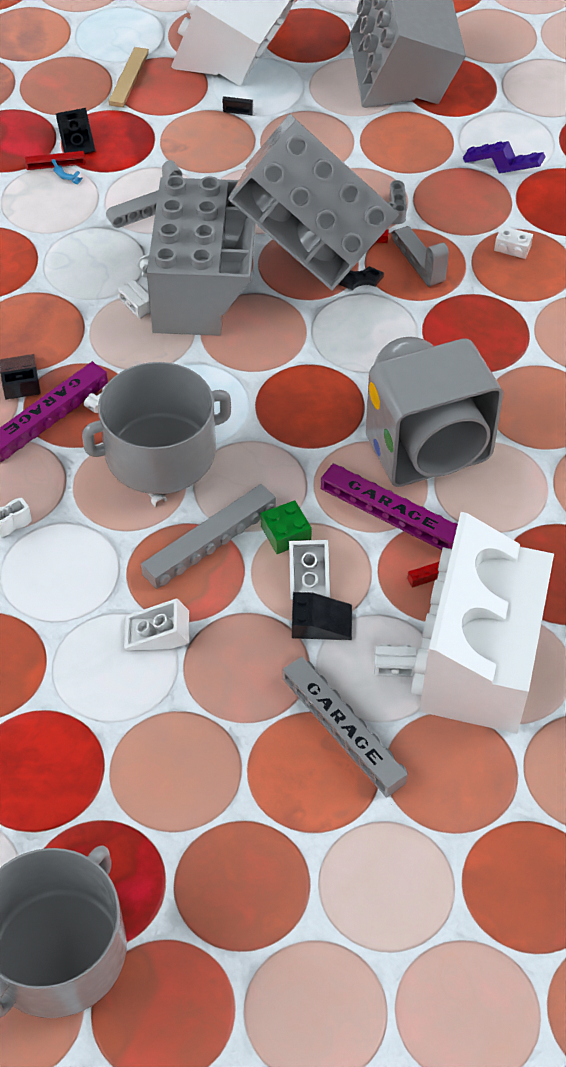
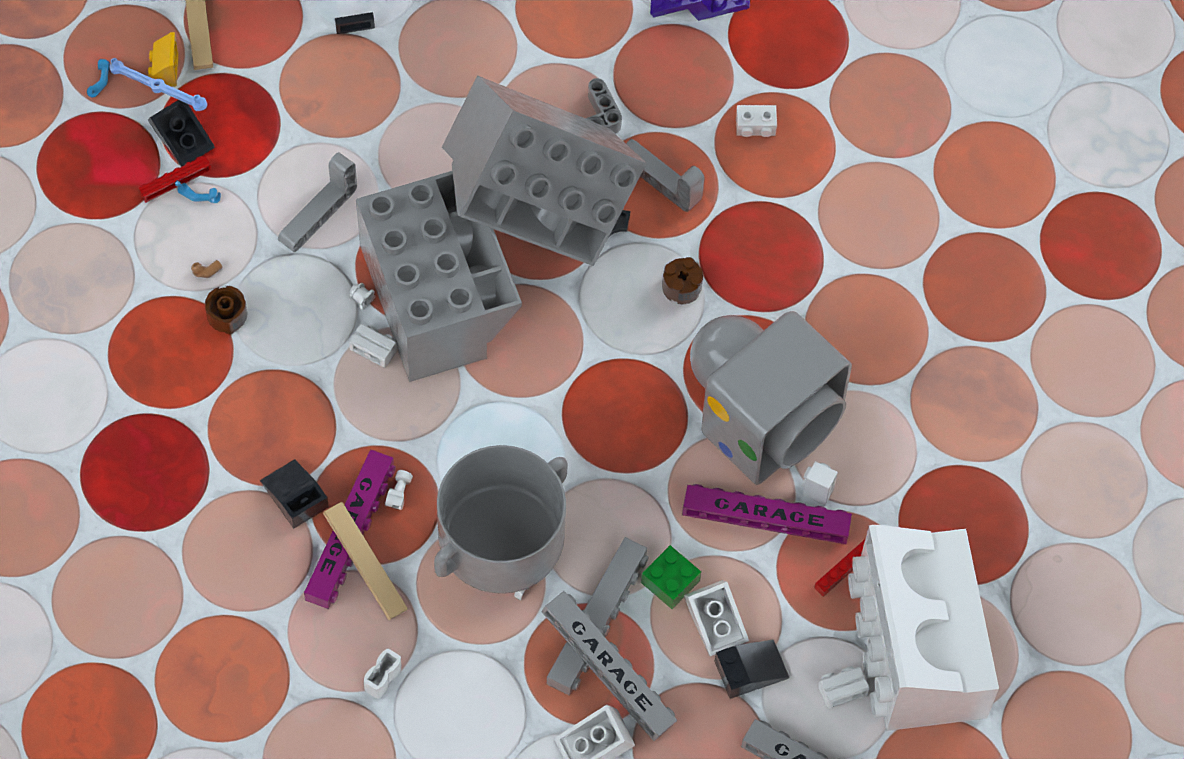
camera: 25 degrees left, 10 degrees up
none -> dark azure piece [87,59,110,98]
none -> light blue piece [109,58,207,111]
none -> yellow slope [148,32,179,86]
none -> medium nougat arm [191,260,223,278]
none -> reddish brown brick [205,286,248,334]
none -> tan tile [323,502,408,620]
none -> light grey brick [541,591,677,741]
none -> reddish brown brick [662,257,703,305]
none -> white brick [802,461,838,506]

